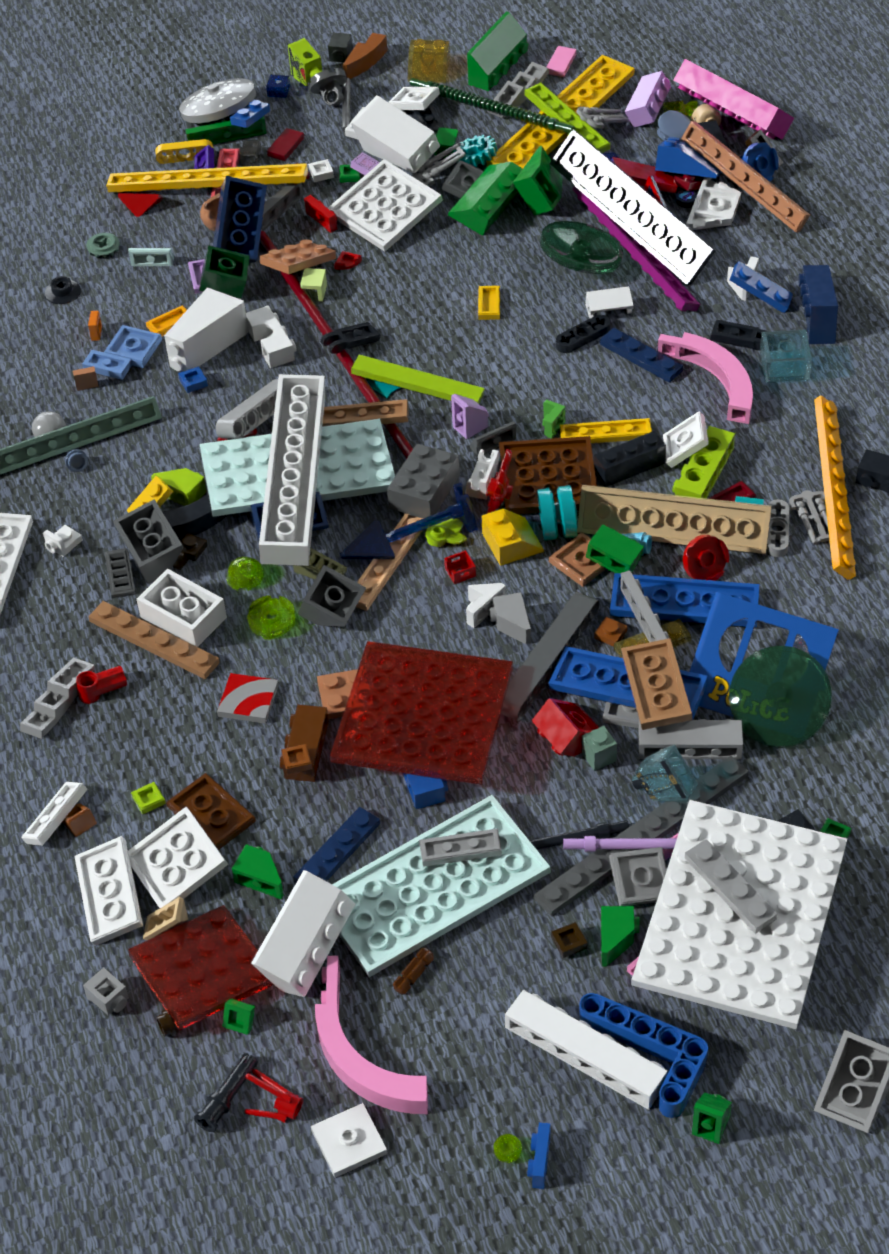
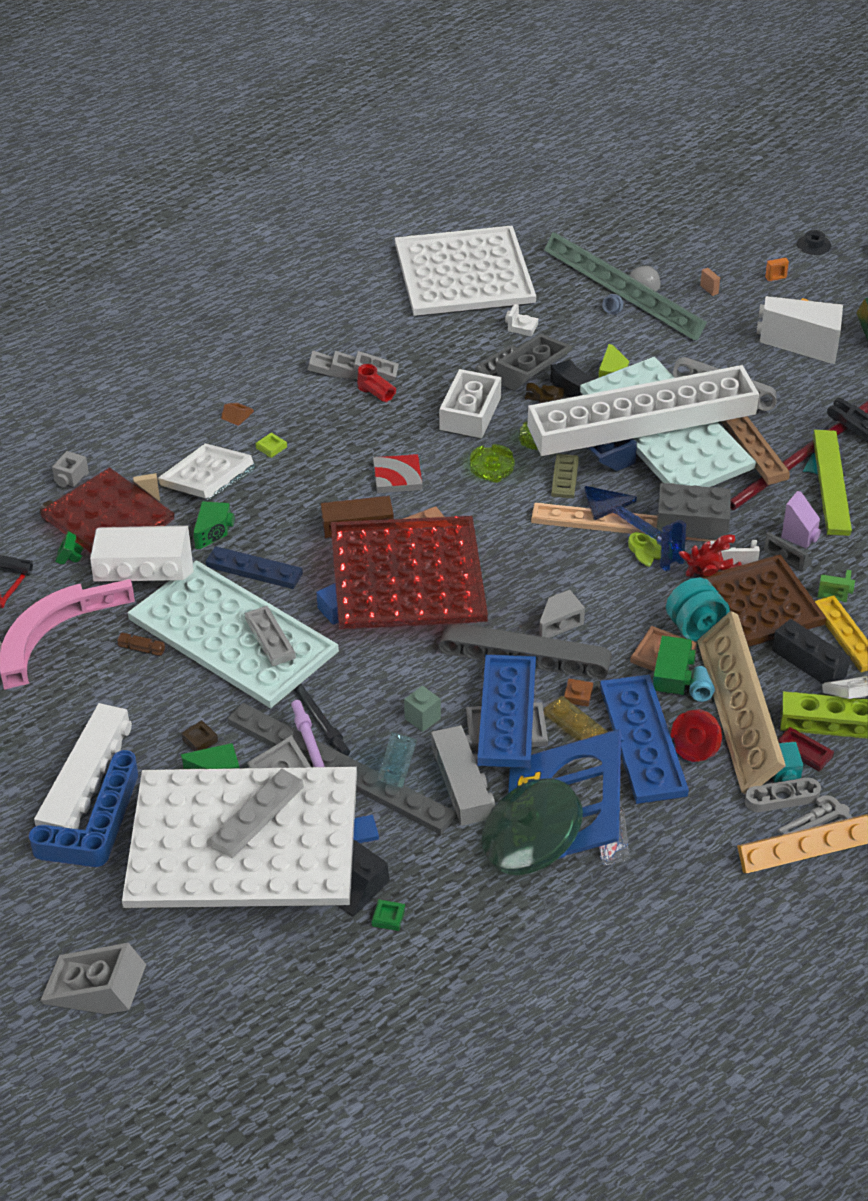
camera: 70 degrees right, 5 degrees down
white tile [22,782,88,846] -> none
white tile [75,836,143,946] -> none
medium blue plate [82,350,132,380] -> none
medium nougat plate [88,601,220,679] -> none
medium blue plate [104,325,162,368] -> none
yellow plate [126,476,174,513] -> none
reddish brown tile [166,773,256,850] -> none
blue plate [178,366,208,393] -> none
white arch [246,306,296,368] -> none
dark orange tile [281,744,312,774] -> none
dark grey slope [297,565,366,626] -> none
red piece [444,550,476,584] -> none
white slope [466,583,506,628] -> none
yellow slope [481,509,544,566] -> none
red slope [532,698,599,757] -> none
light grey plate [621,571,669,642] -> none
medium nougat plate [621,638,692,730] -> none
green slope [692,1092,732,1144] -> none

